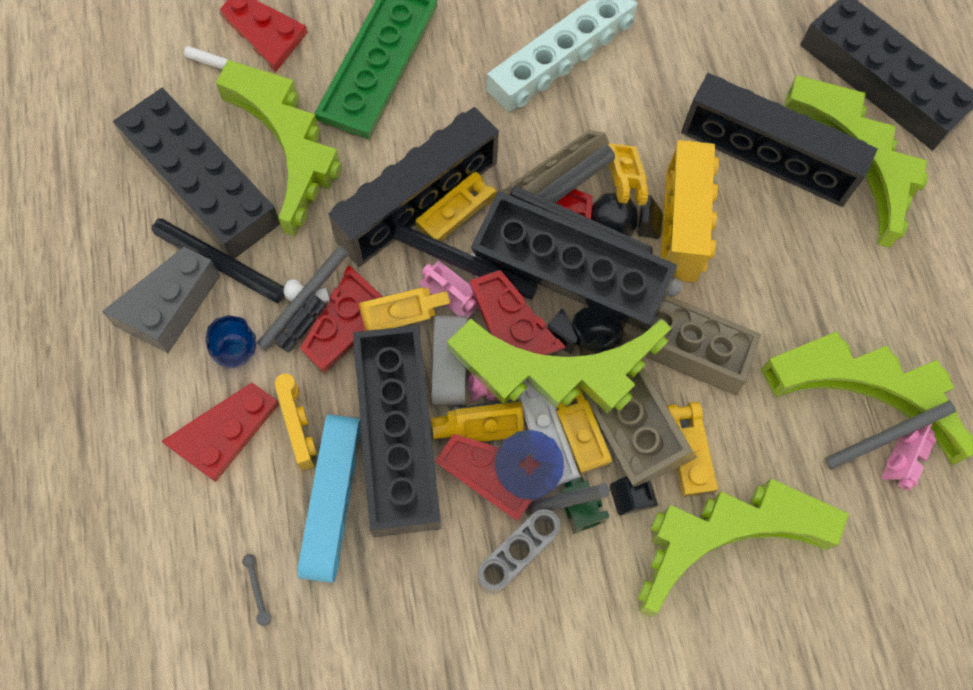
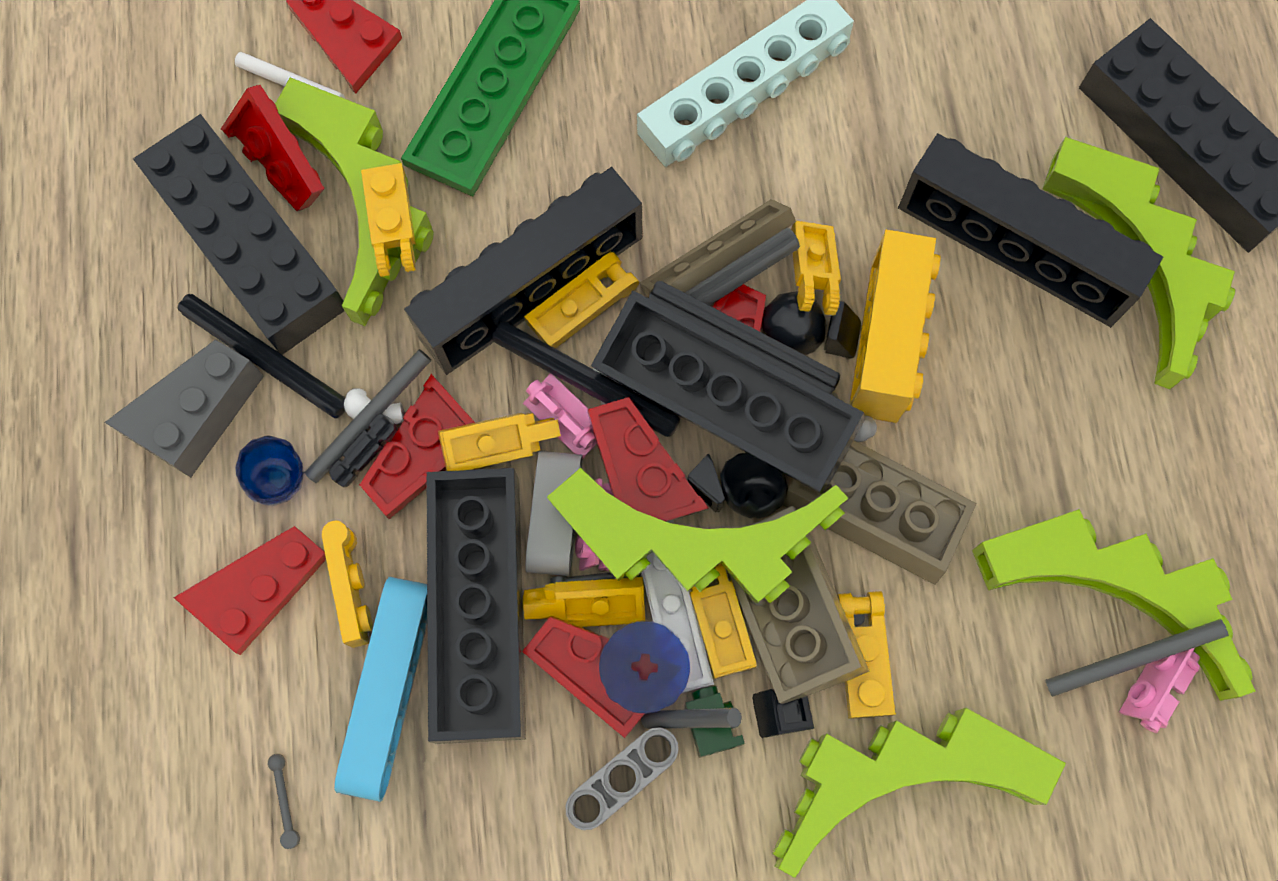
camera: 10 degrees right, 5 degrees up
none -> red wing [220,84,325,212]
none -> yellow hinge [361,163,416,277]

